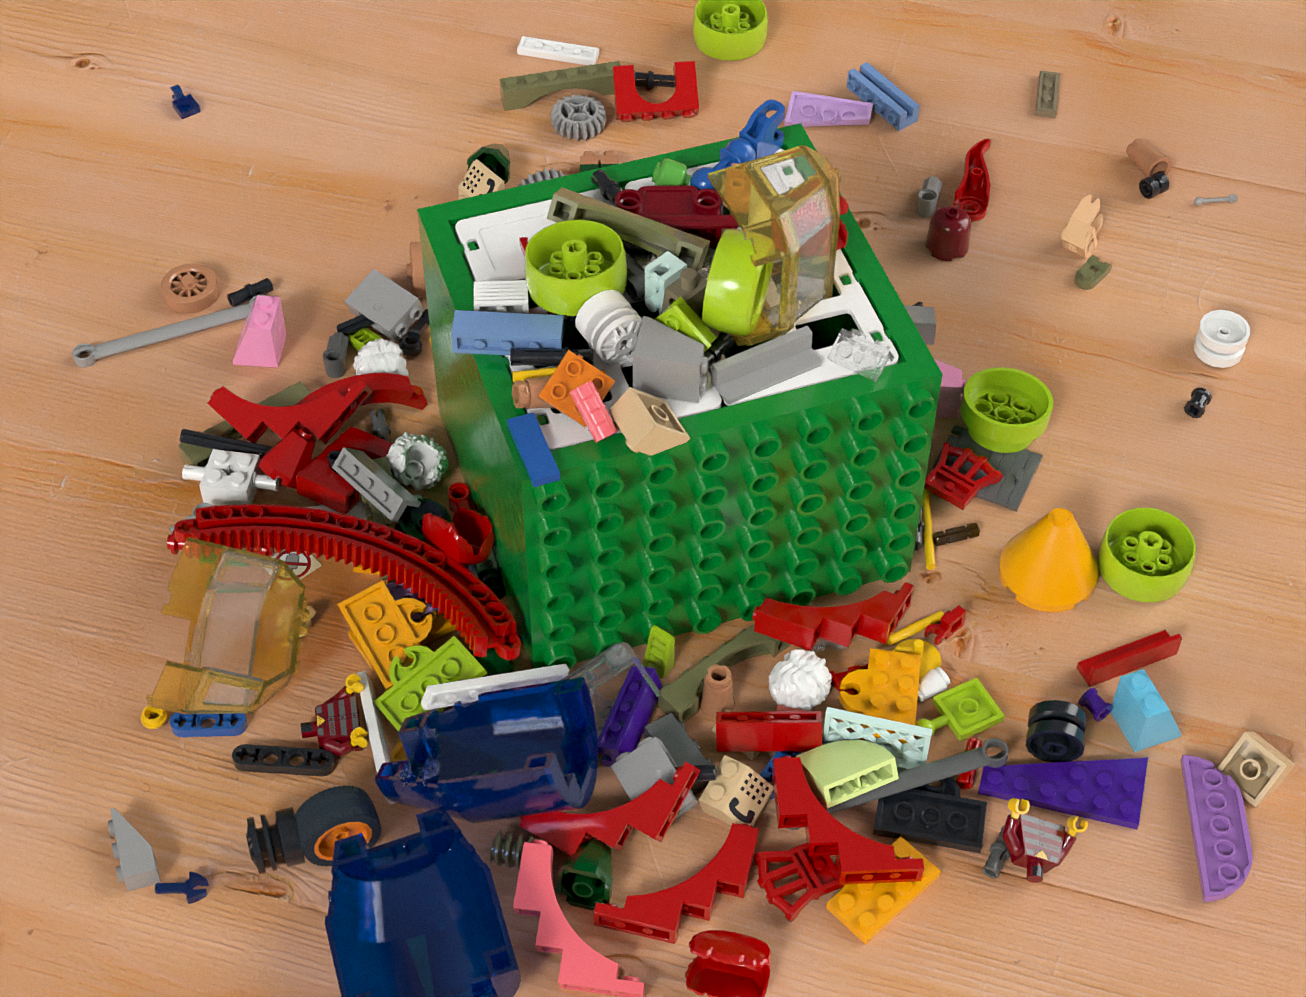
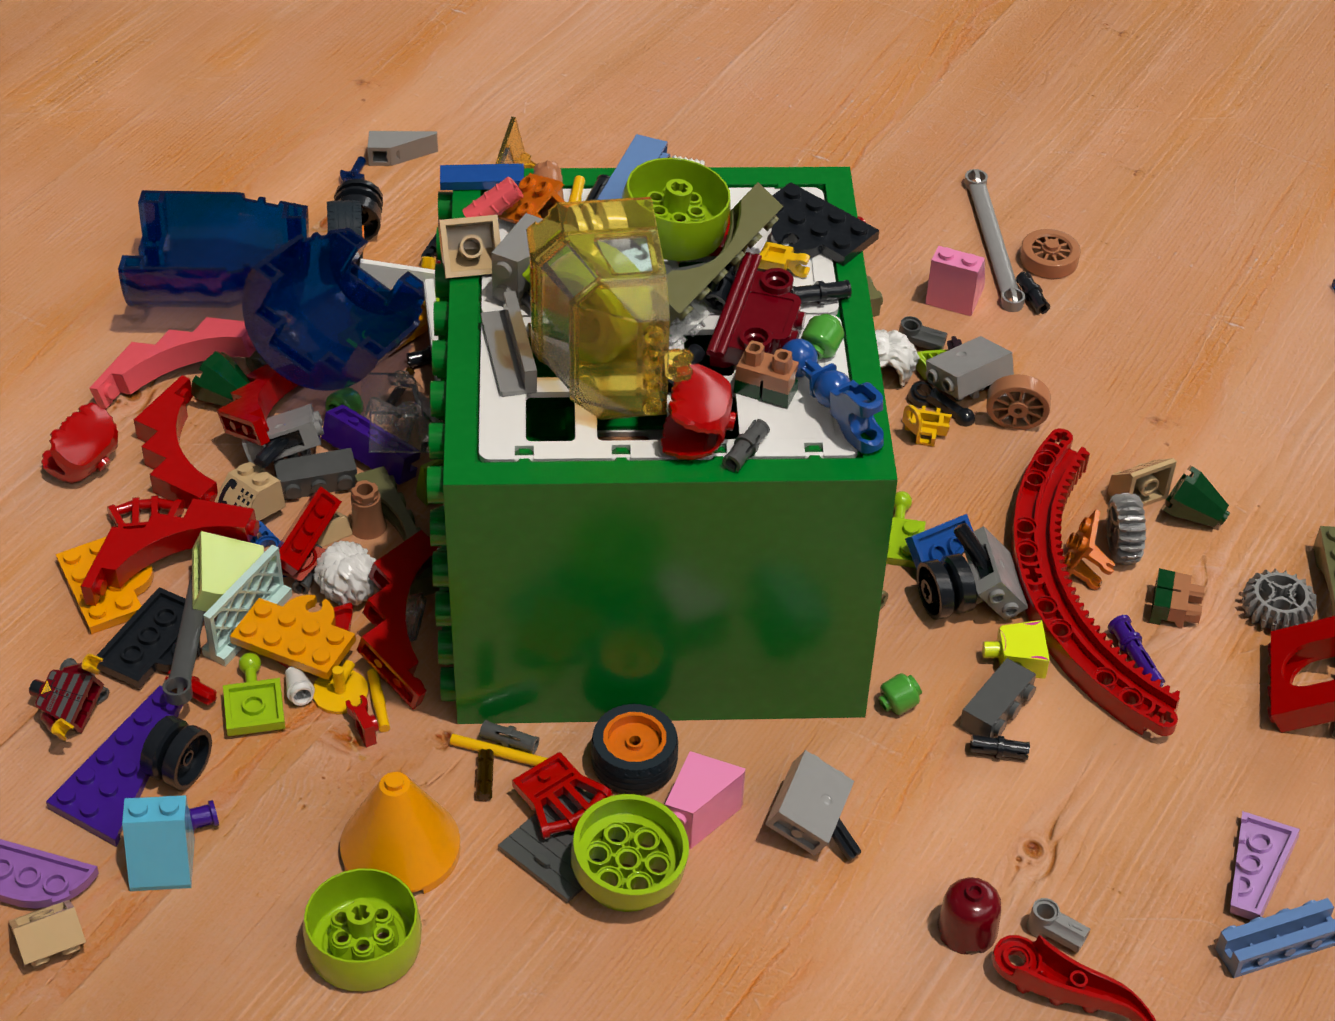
camera: 105 degrees right, 5 degrees down
clear bracket [827,328,895,382] -> none
red panel [1077,630,1182,687] -> none
none -> black plate [770,182,879,266]

